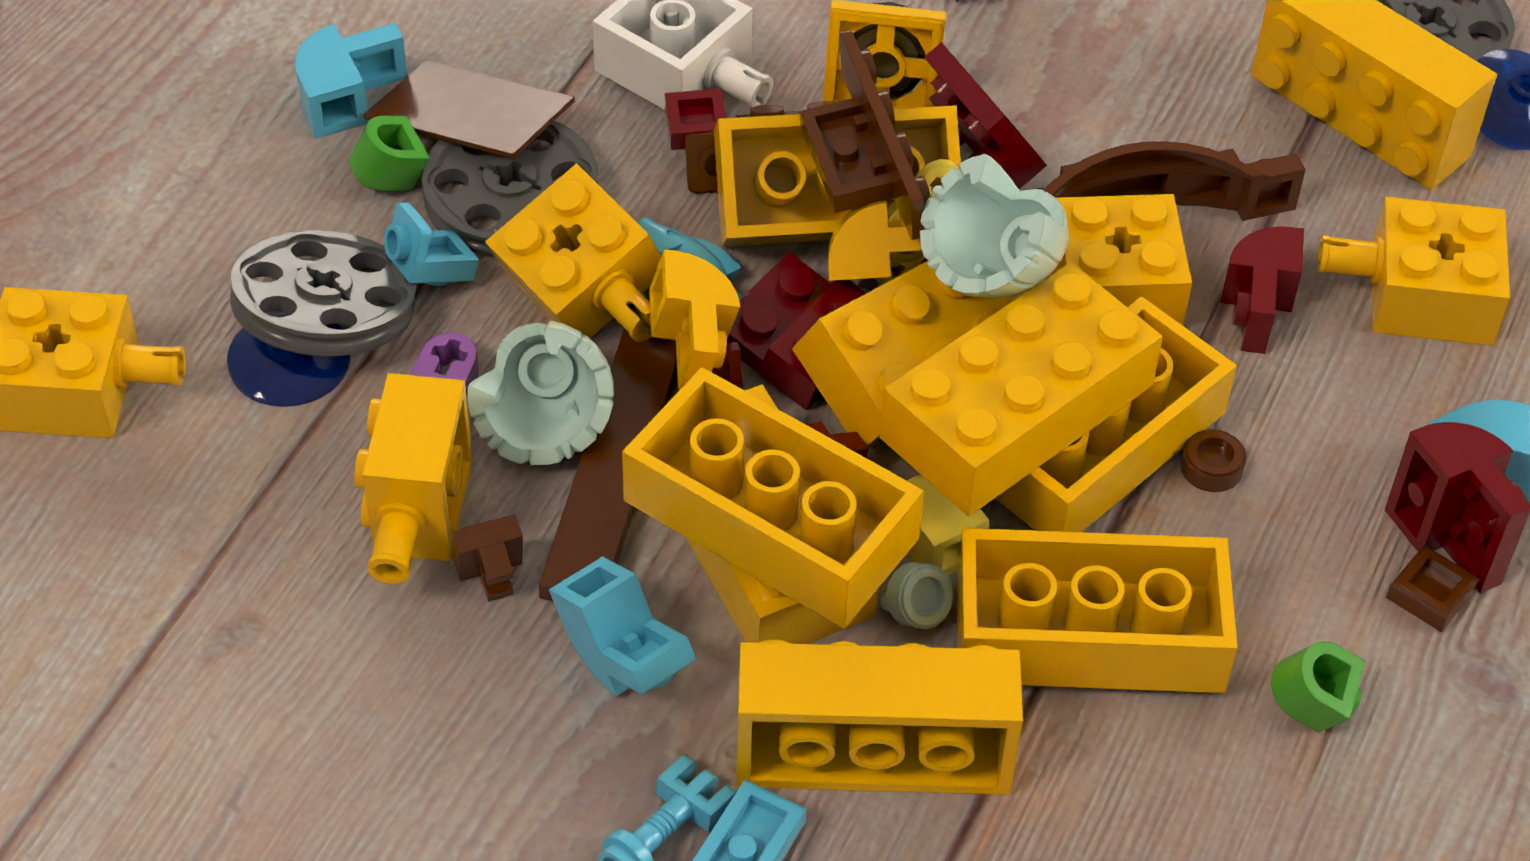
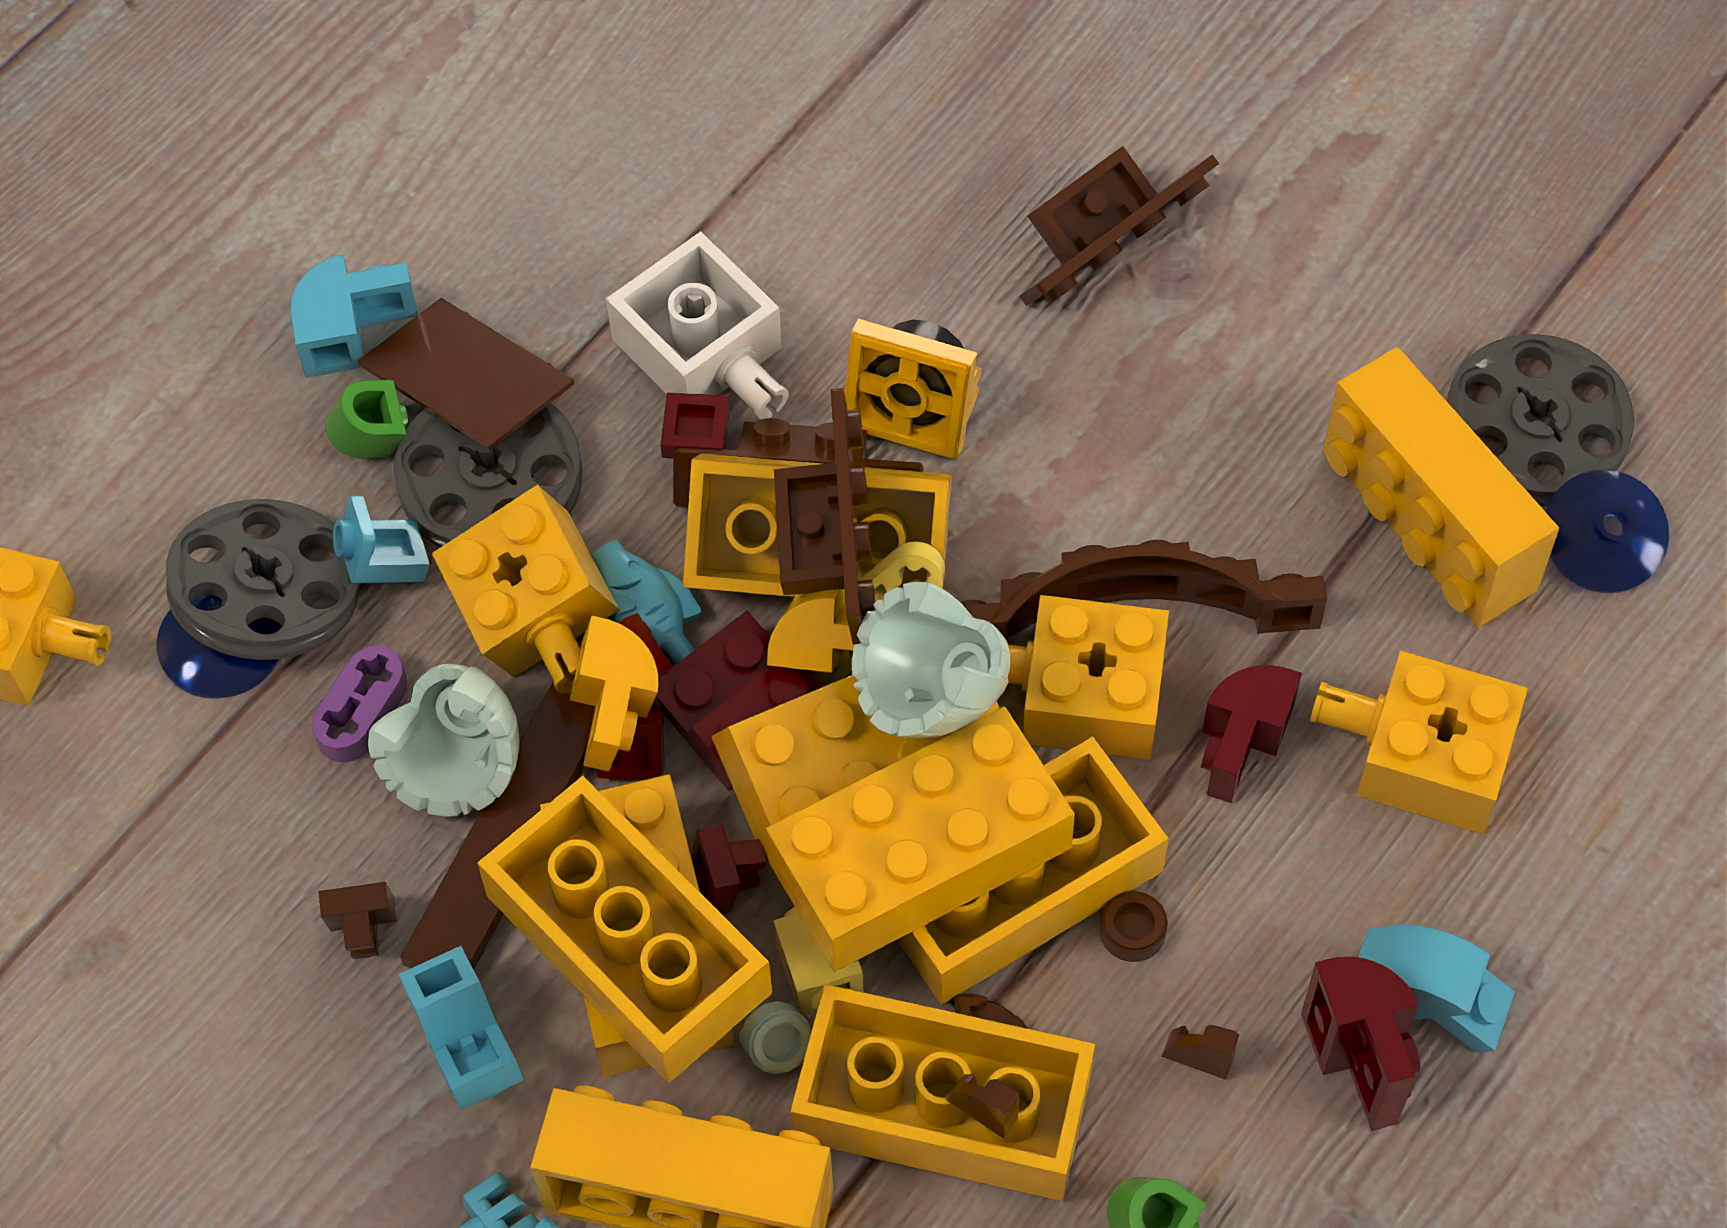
camera: 15 degrees right, 10 degrees up
yellow brick [354,373,473,584] -> none
dark red plate [924,42,1047,189] -> none
reddish brown tile [1386,545,1480,633] -> none
none -> reddish brown tile [946,1074,1020,1139]
none -> reddish brown tile [1161,1025,1239,1080]

